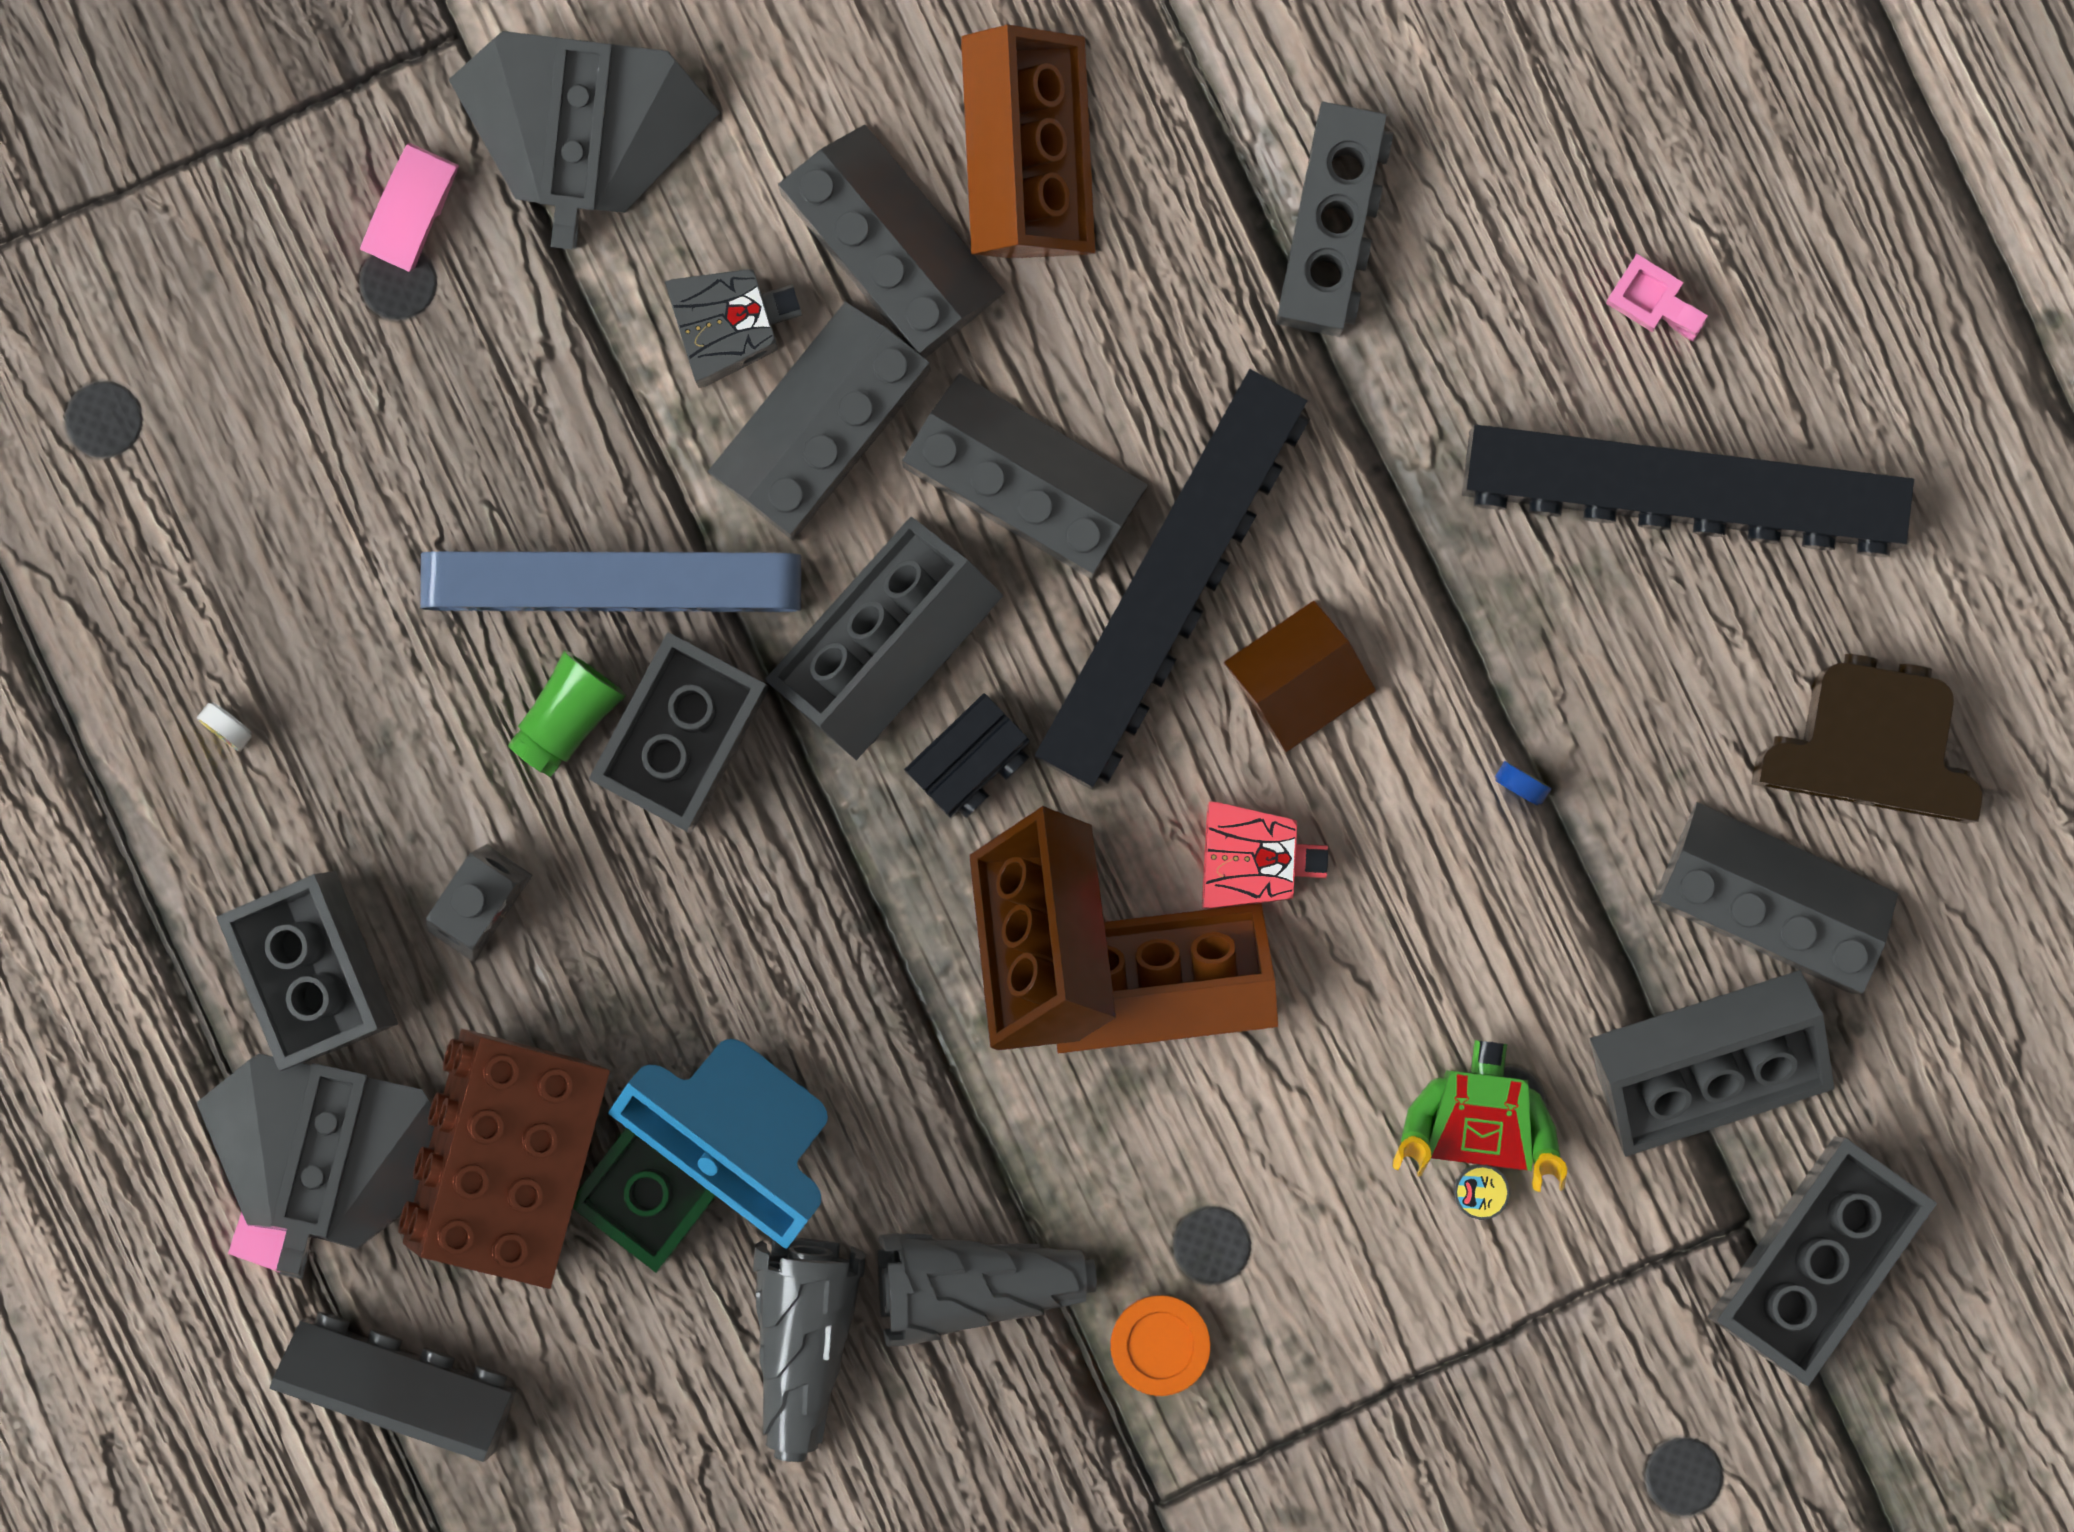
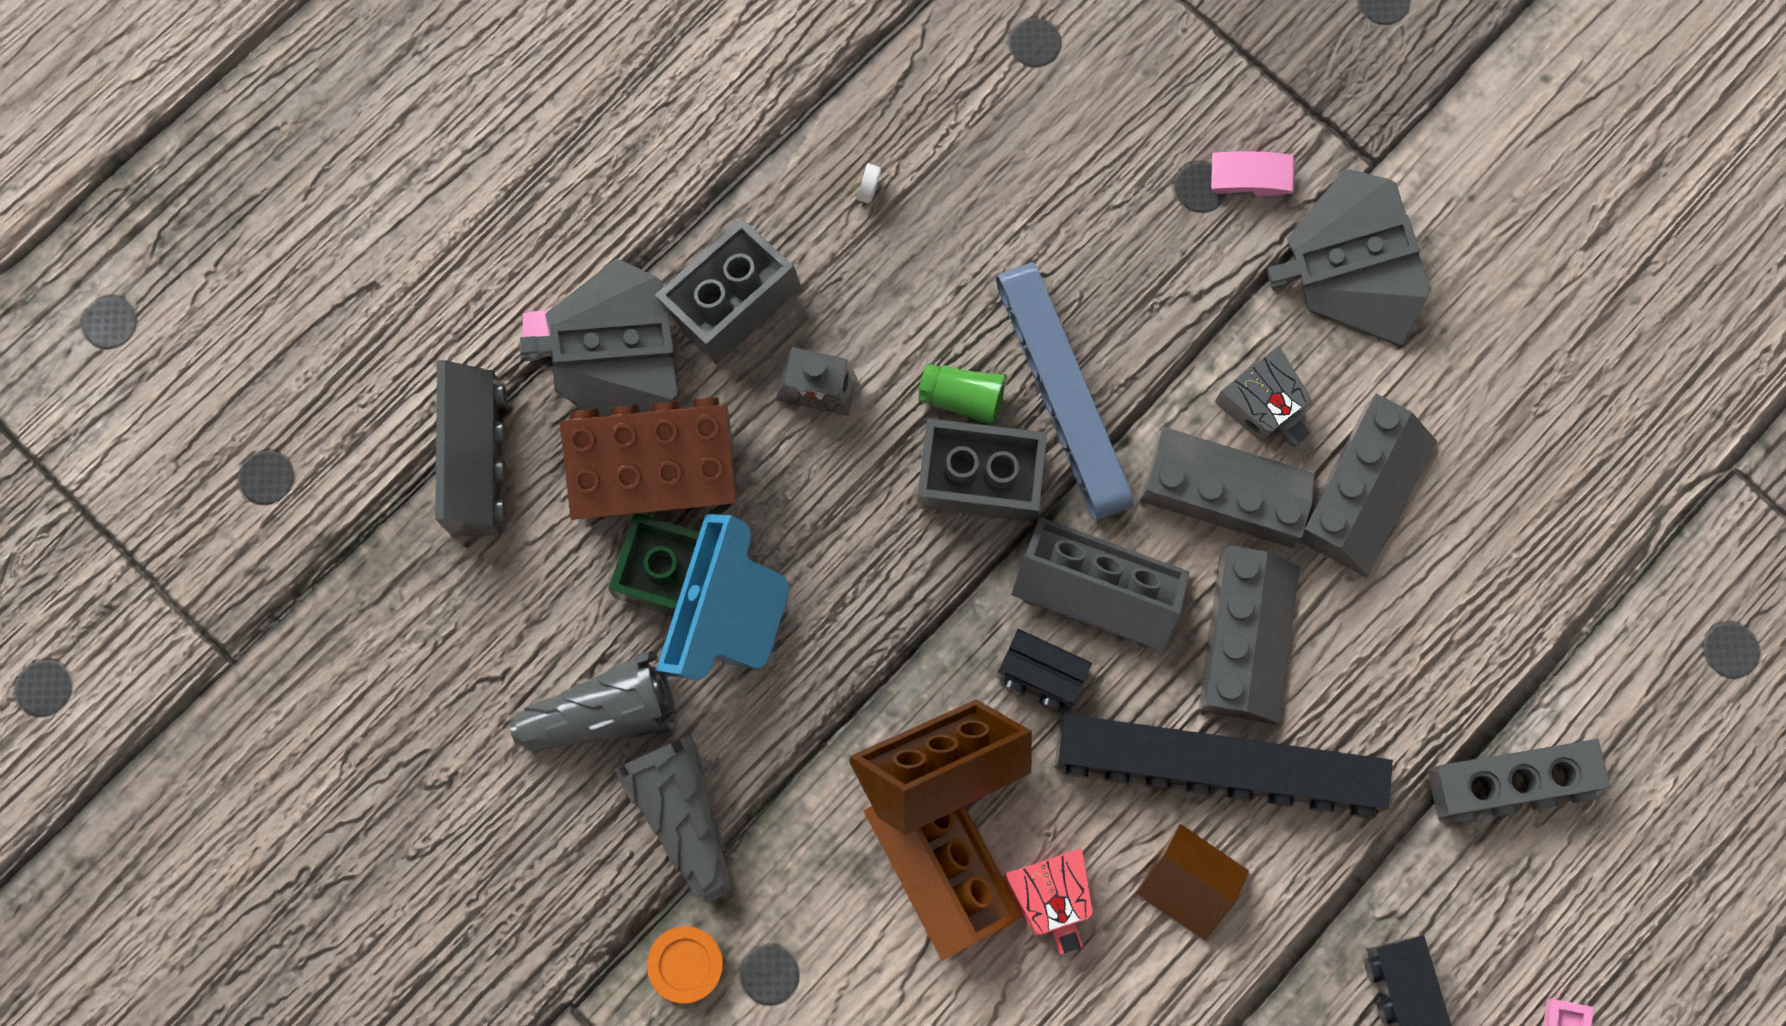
camera: 70 degrees right, 10 degrees down
dark orange slope [961,24,1095,259] -> none

